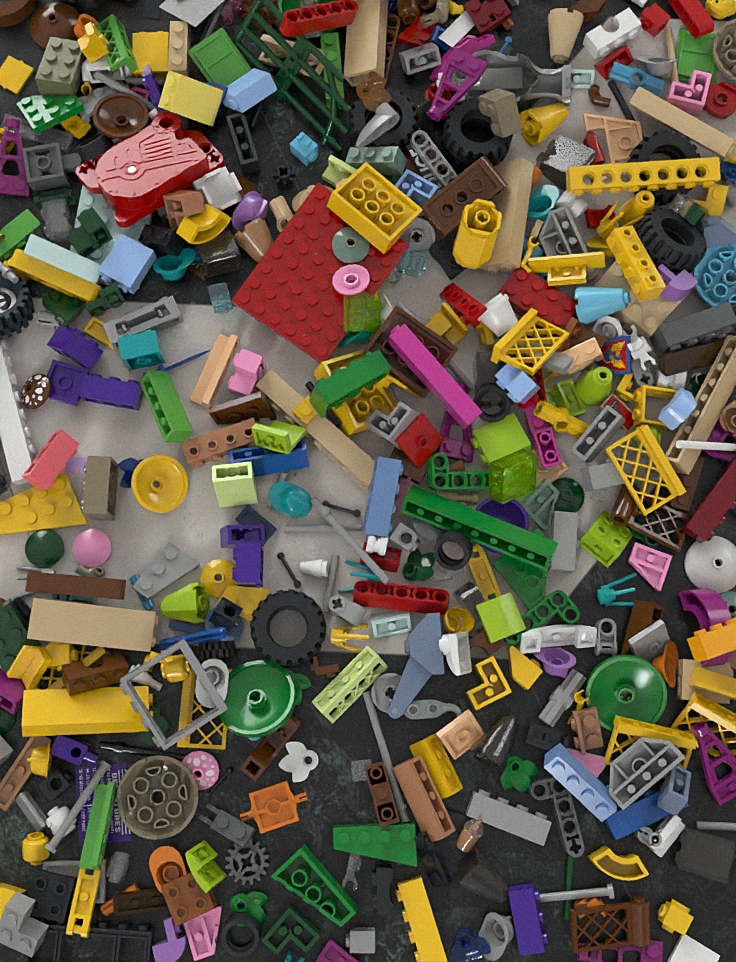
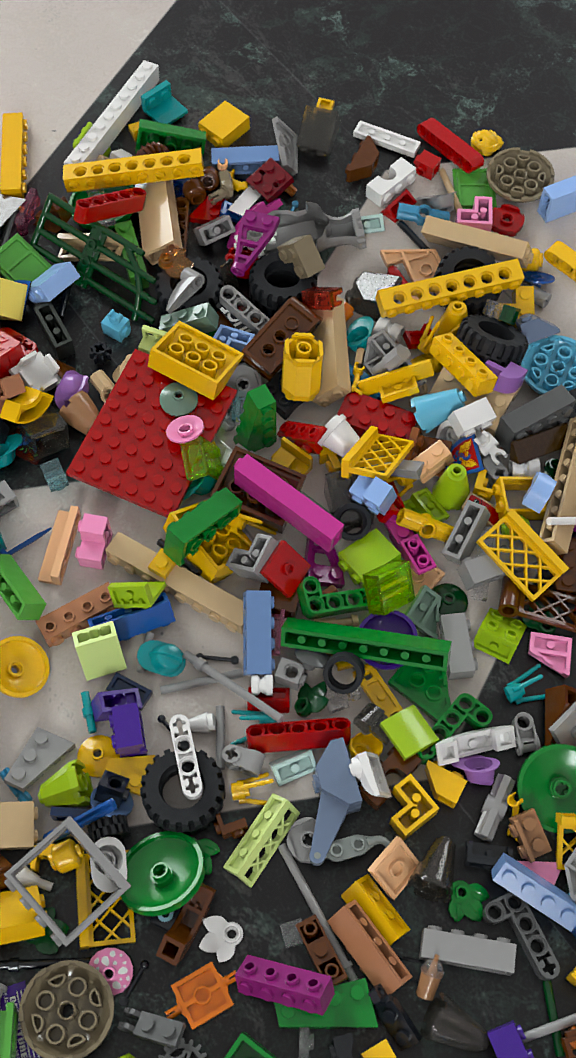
camera: 10 degrees left, 15 degrees down
reddish brown wing [209,391,277,425] -> none
yellow cone [519,102,568,146] -> none
tan cone [548,8,584,63] -> none
reddish brown arm [588,84,611,108] -> none
none -> teal bar [81,691,97,734]
none -> white beam [169,714,203,800]
none -> green wedge [233,384,277,452]
none -> magenta brick [235,955,335,1016]
none -> clear red hinge [301,287,343,310]
none -> light grey piece [371,344,411,376]
none -> white brick [447,397,497,438]

